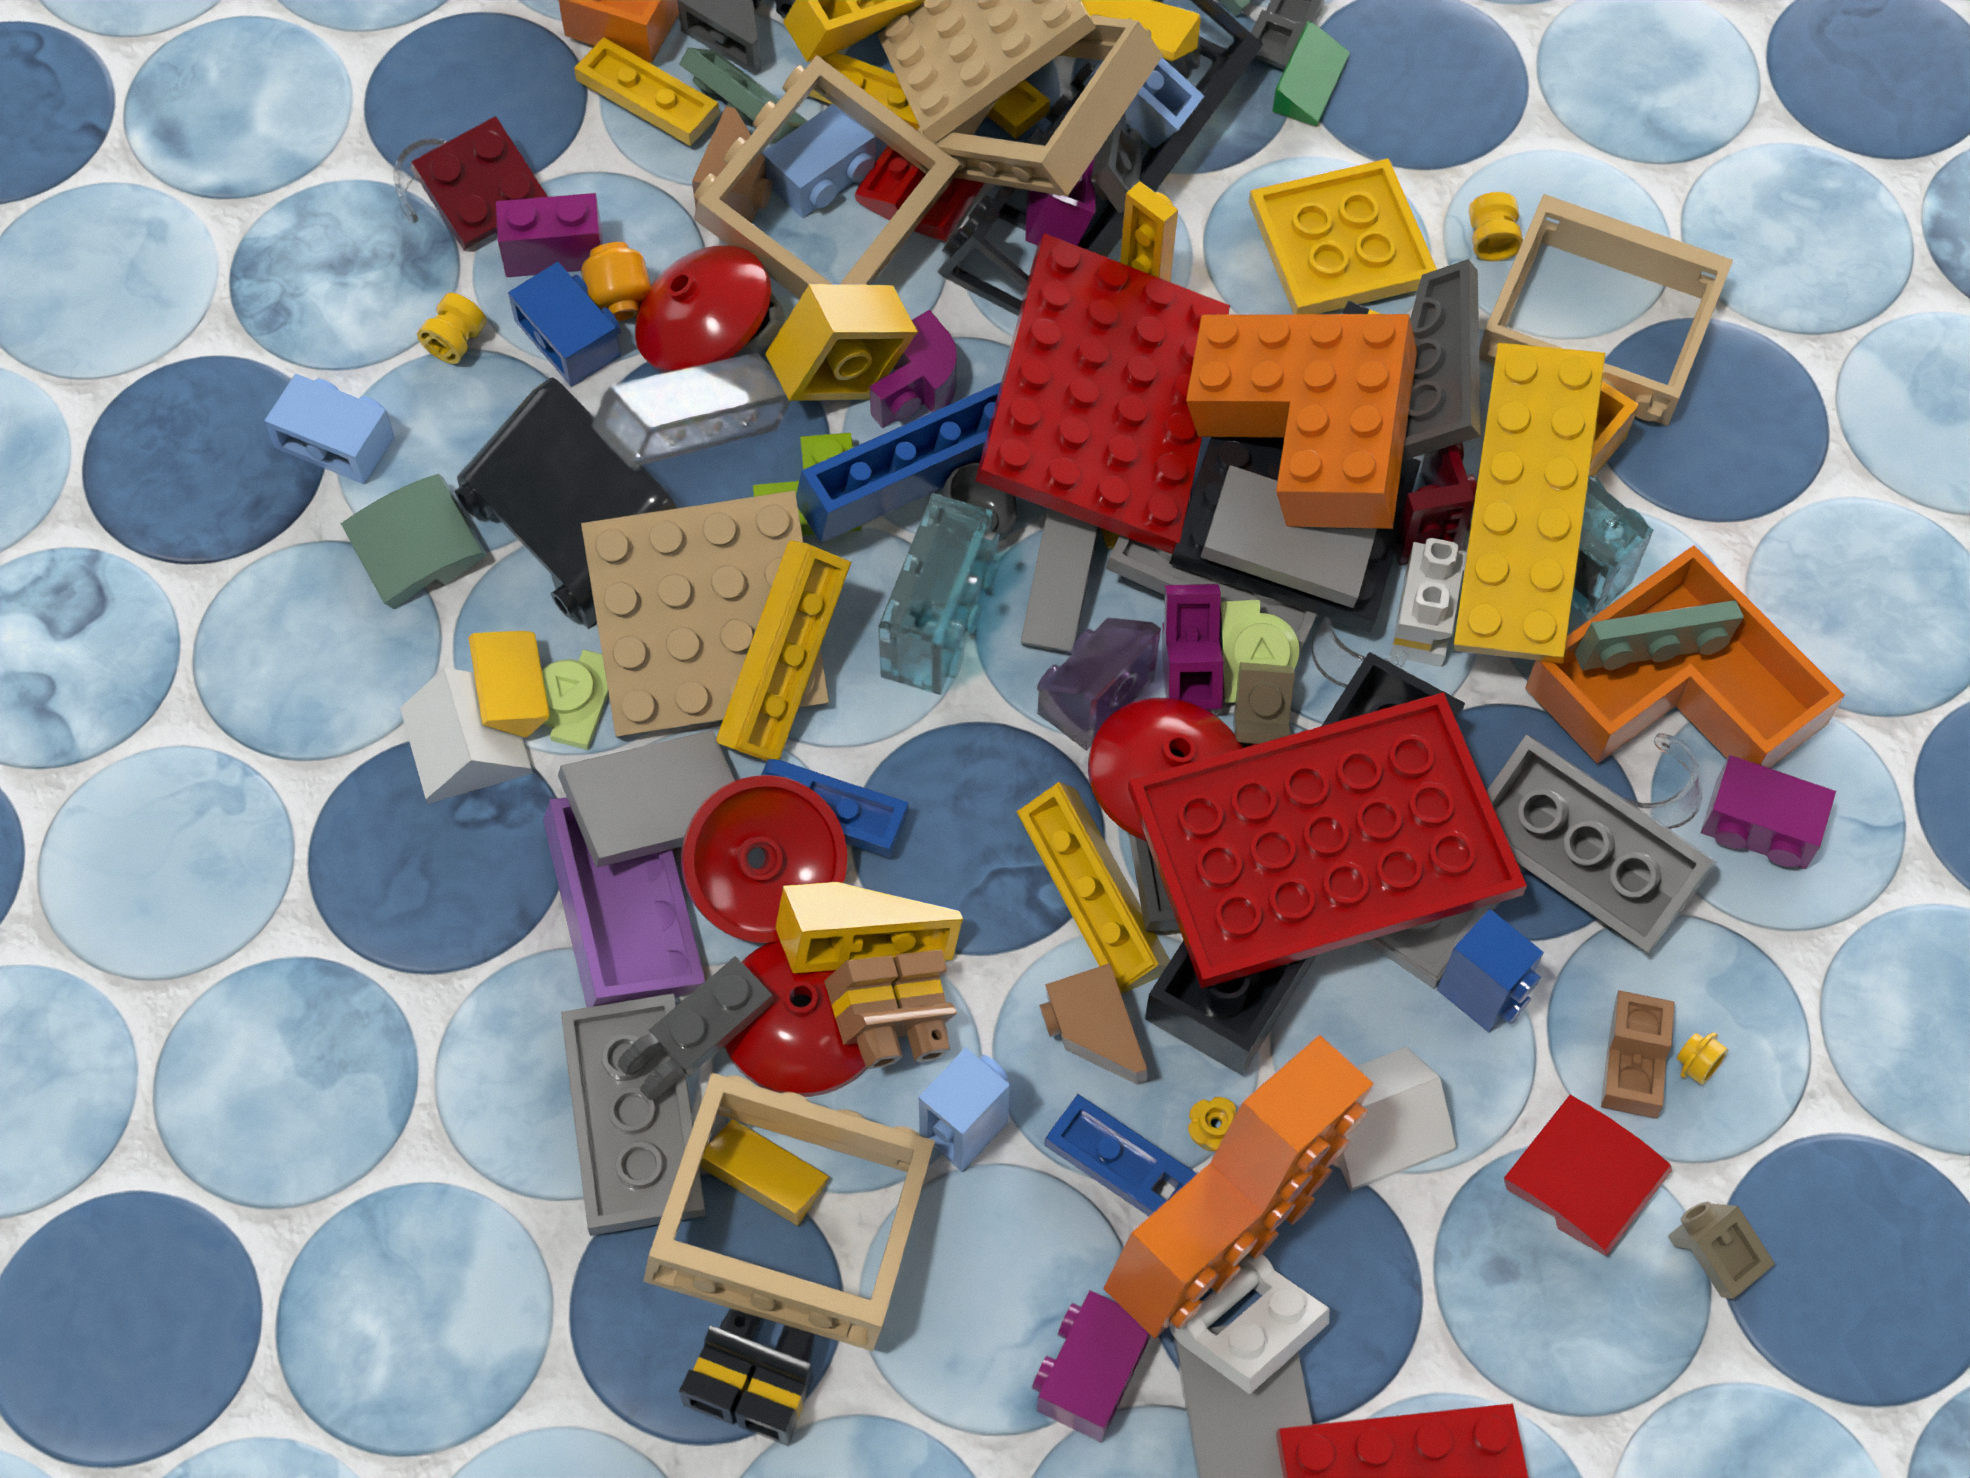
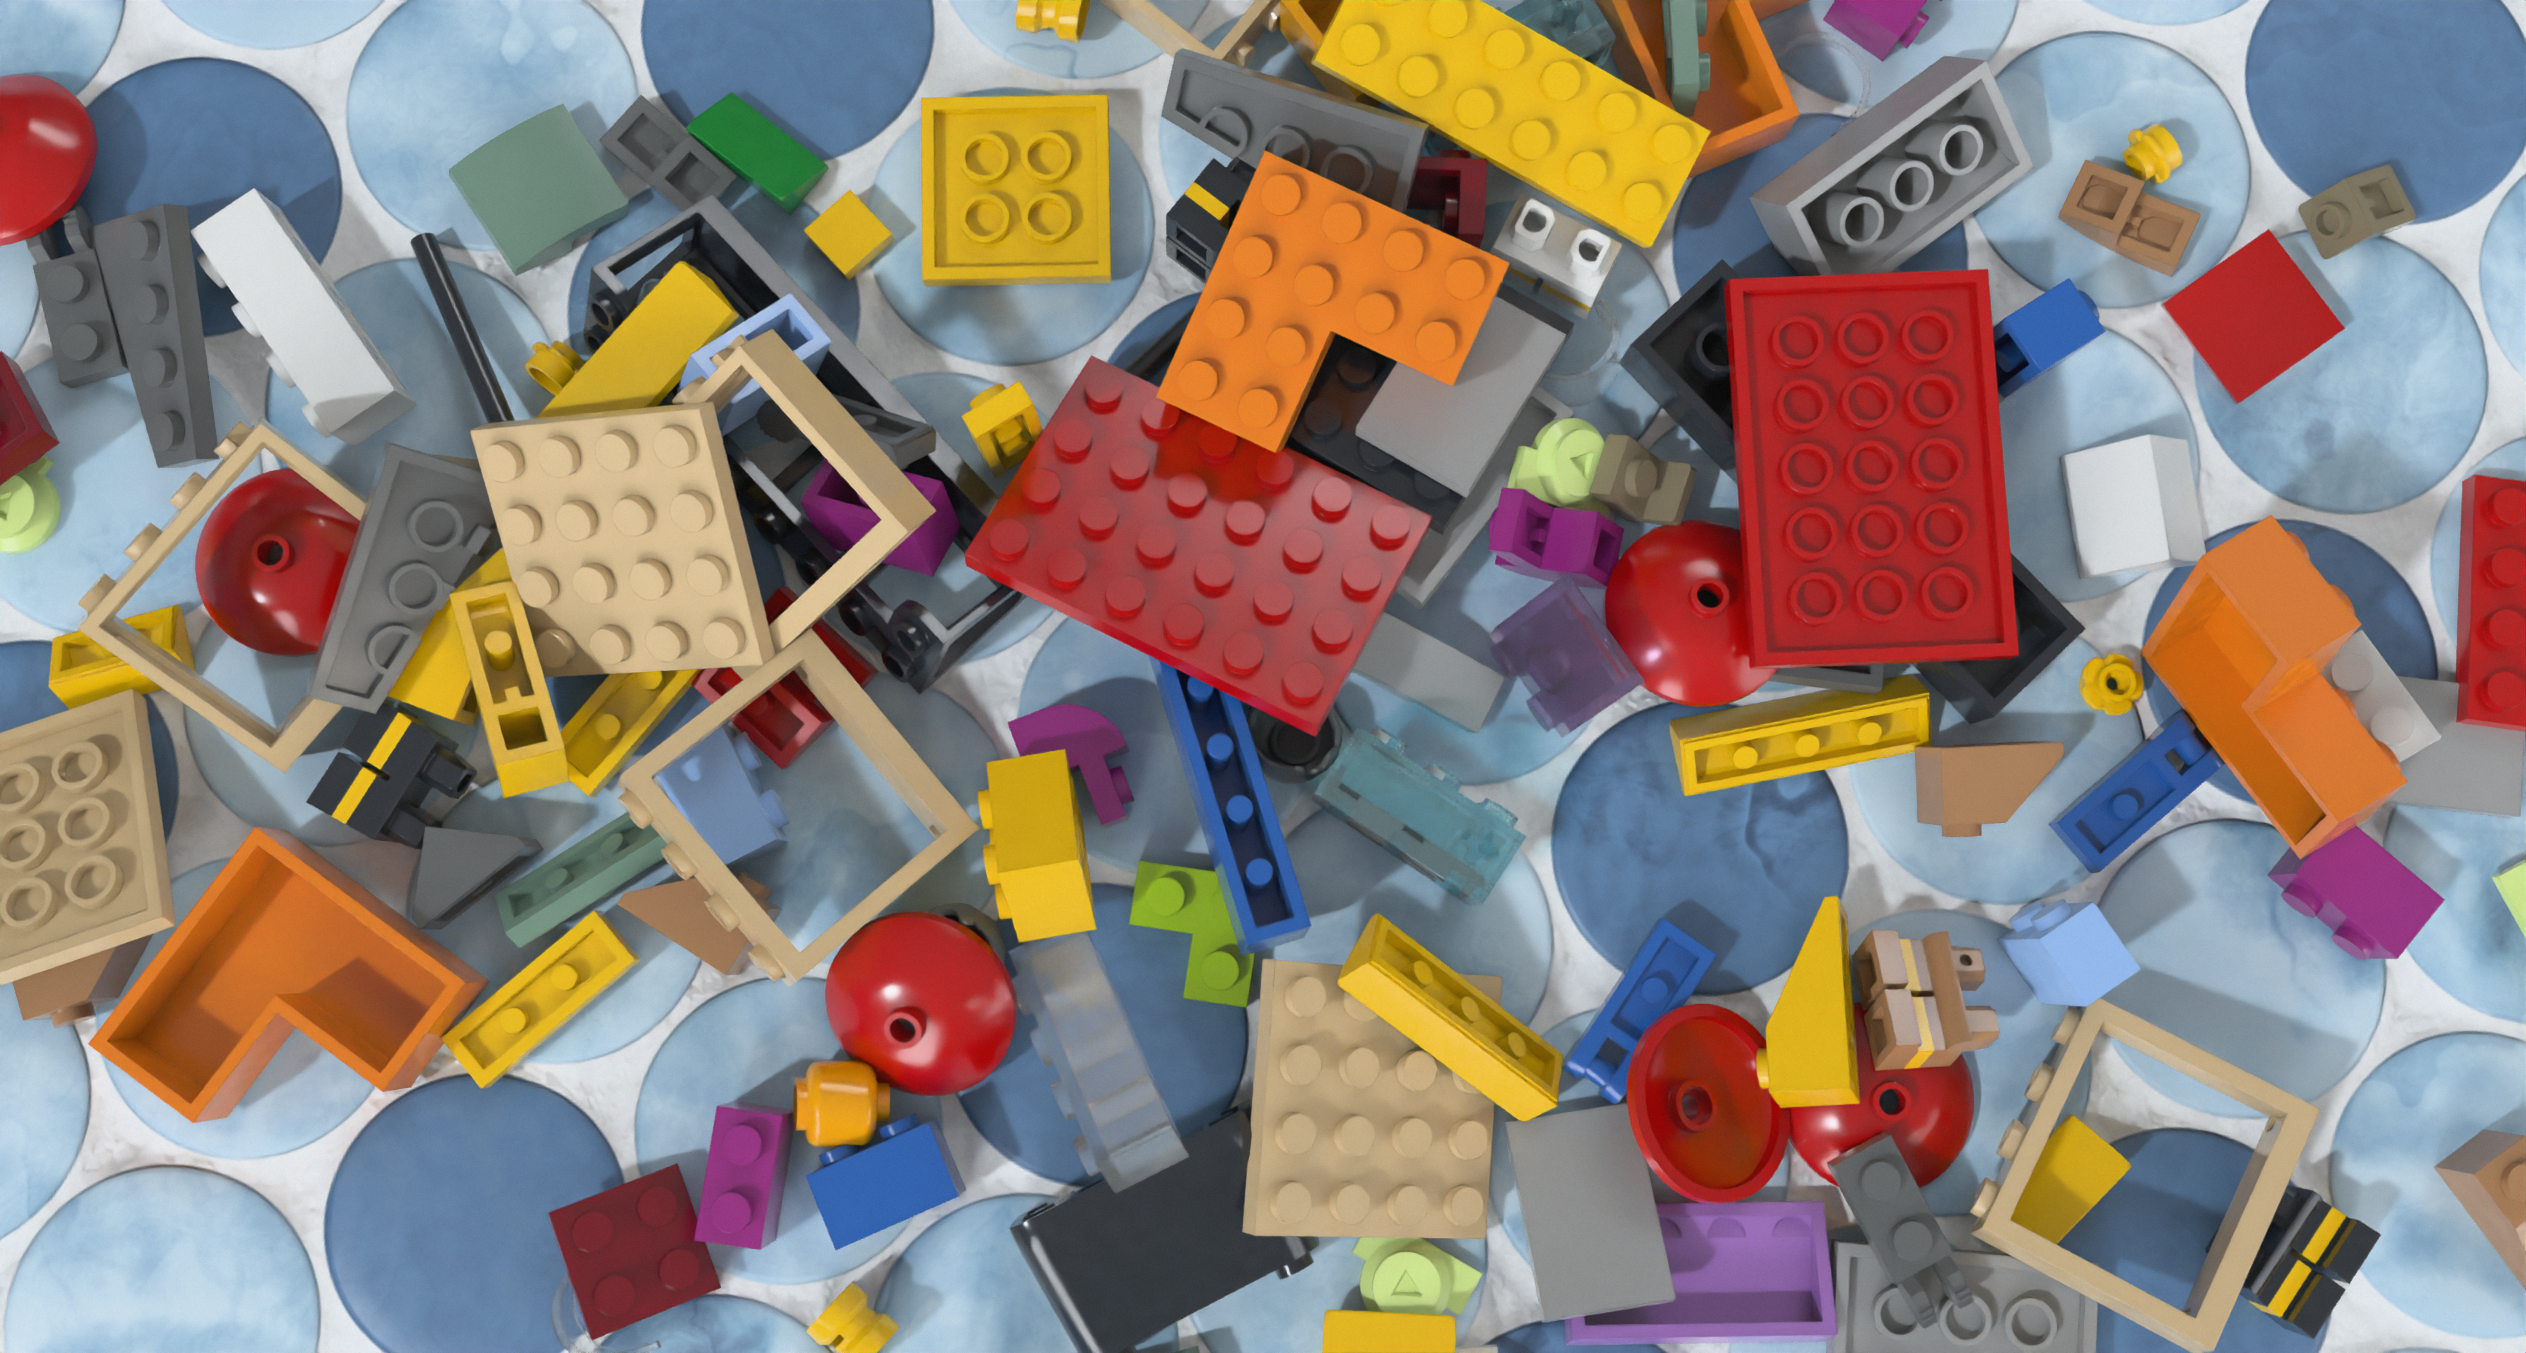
camera: 80 degrees left, 20 degrees up
none -> yellow tile [804,190,895,281]

